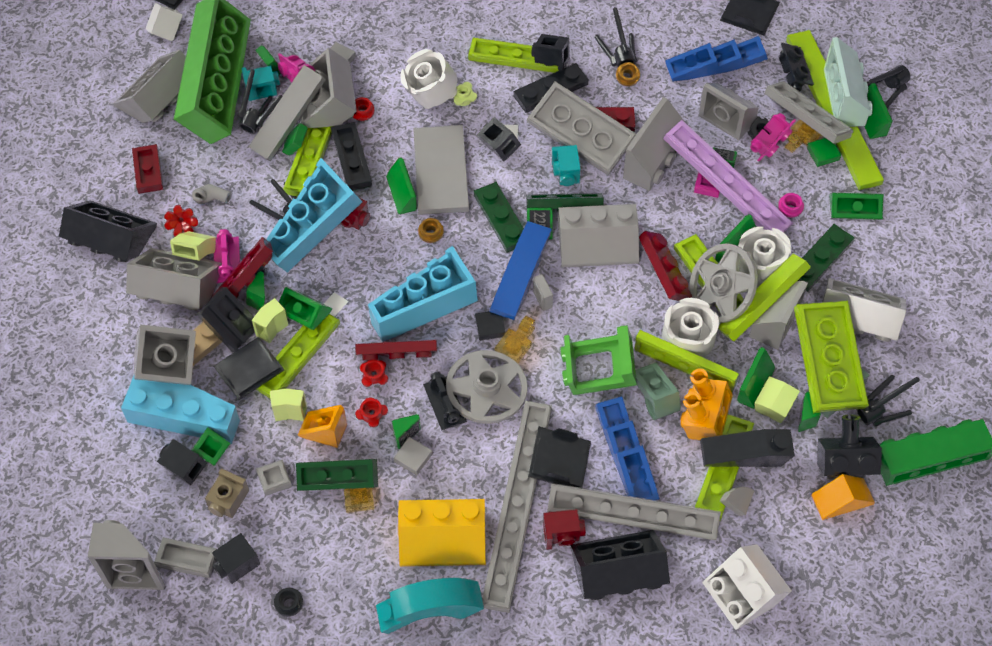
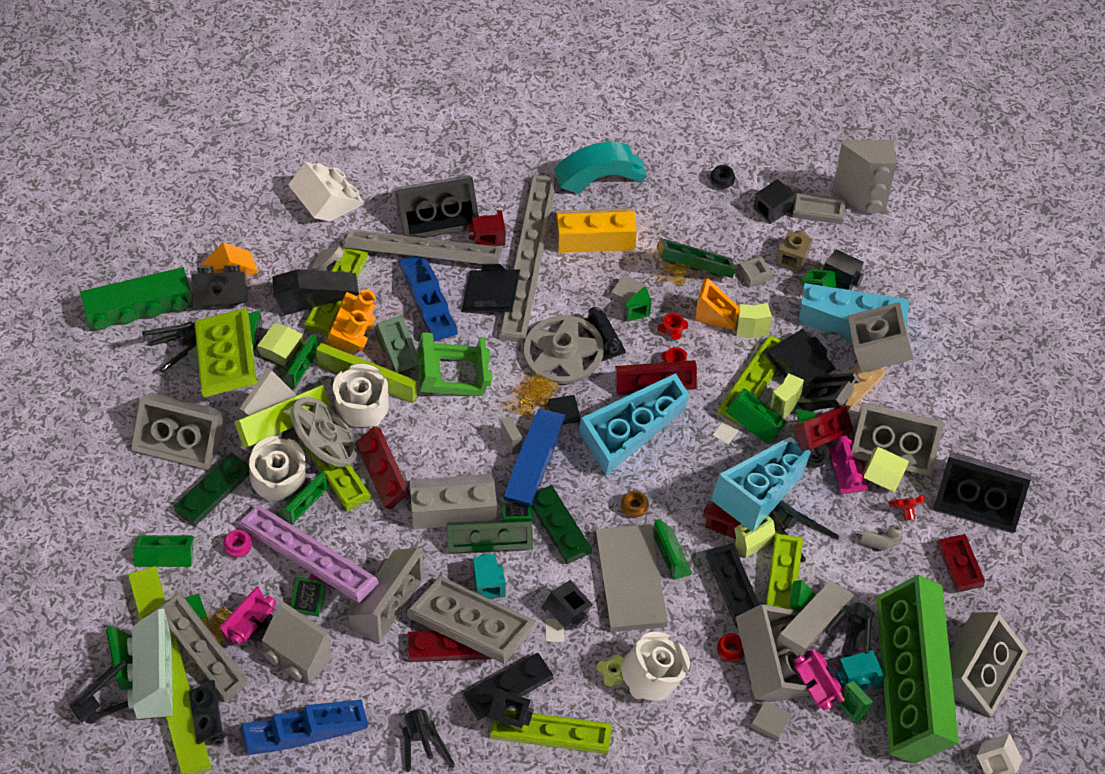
camera: 175 degrees right, 5 degrees down
pearl gold plate [616,62,640,87] -> none

